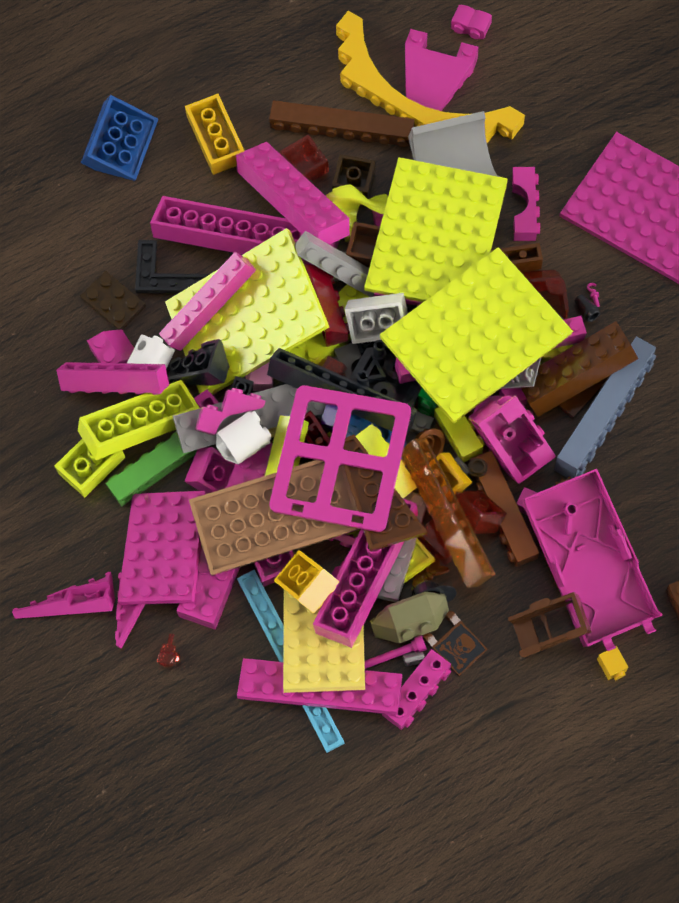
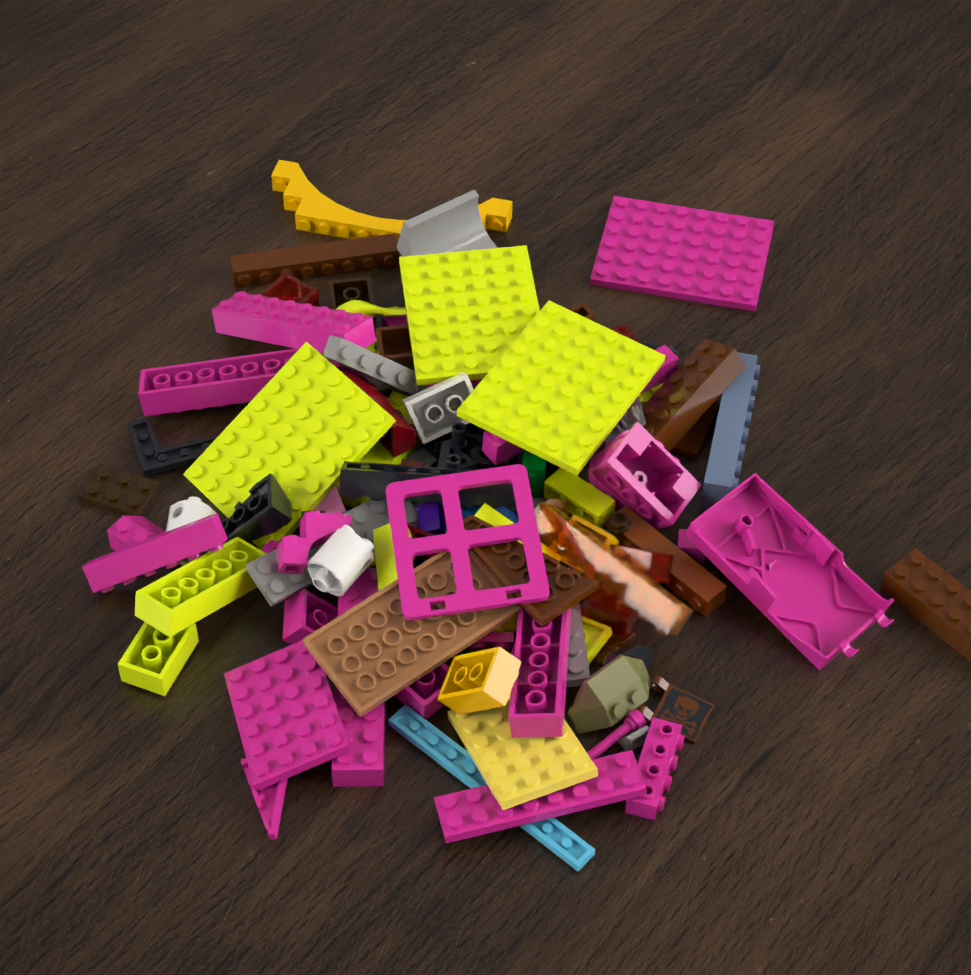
camera: 25 degrees left, 20 degrees down
dark pink wedge [12,572,115,619] -> none
blue slope [81,95,158,181] -> none
bright green brick [106,431,197,507] -> none
clear red piece [157,634,180,667] -> none
dark pink brick [159,252,256,351] -> none
yellow brick [185,94,244,175] -> none
dark pink wedge [405,29,479,111] -> none
dark pink brick [451,5,492,39] -> none
reddish brown piece [508,592,592,658] -> none
dark pink arch [512,167,540,241] -> none
dark pink hand [587,283,600,307] -> none
yellow brick [597,646,628,681] -> none

